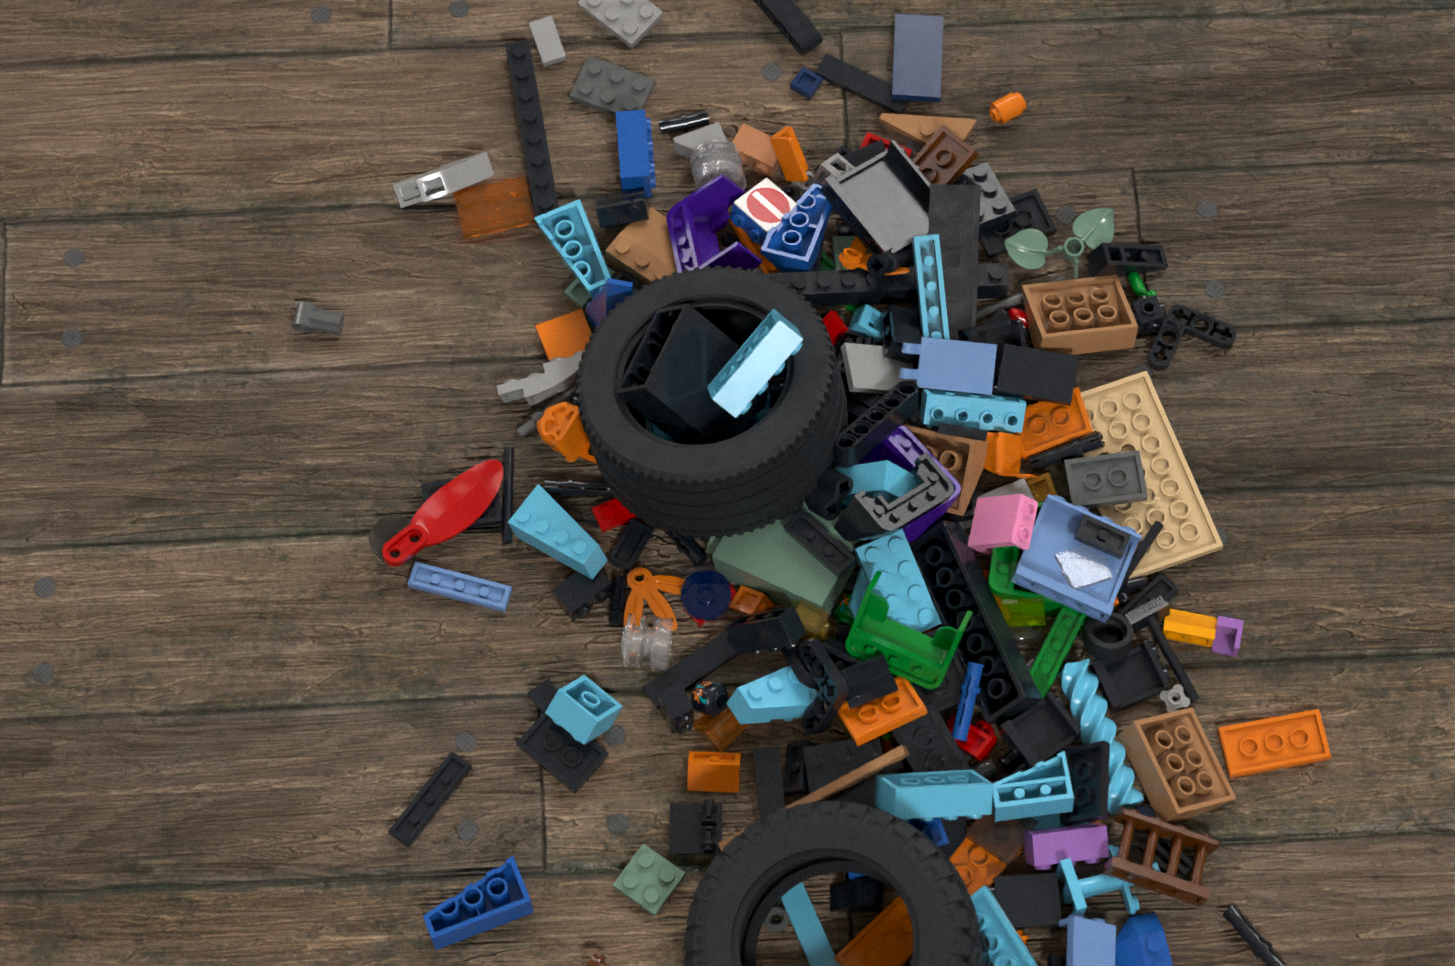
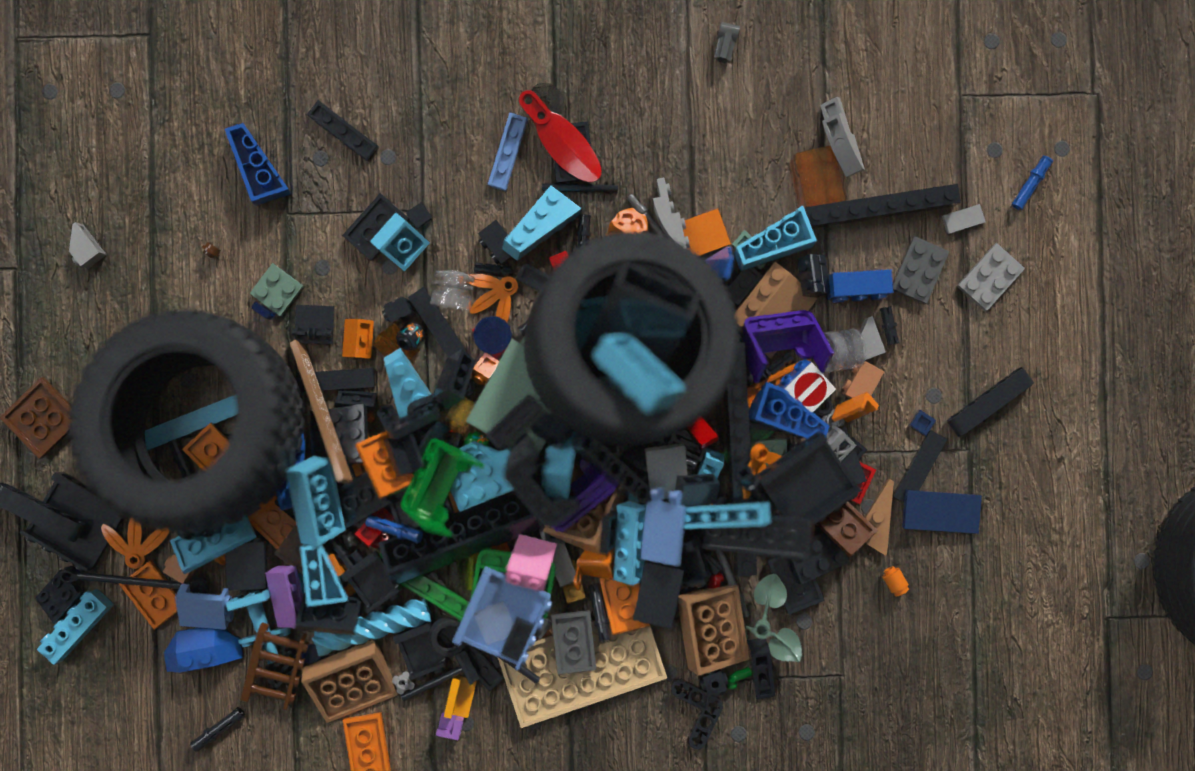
camera: 85 degrees right, 20 degrees up
none -> clear blue tile [251,302,276,320]

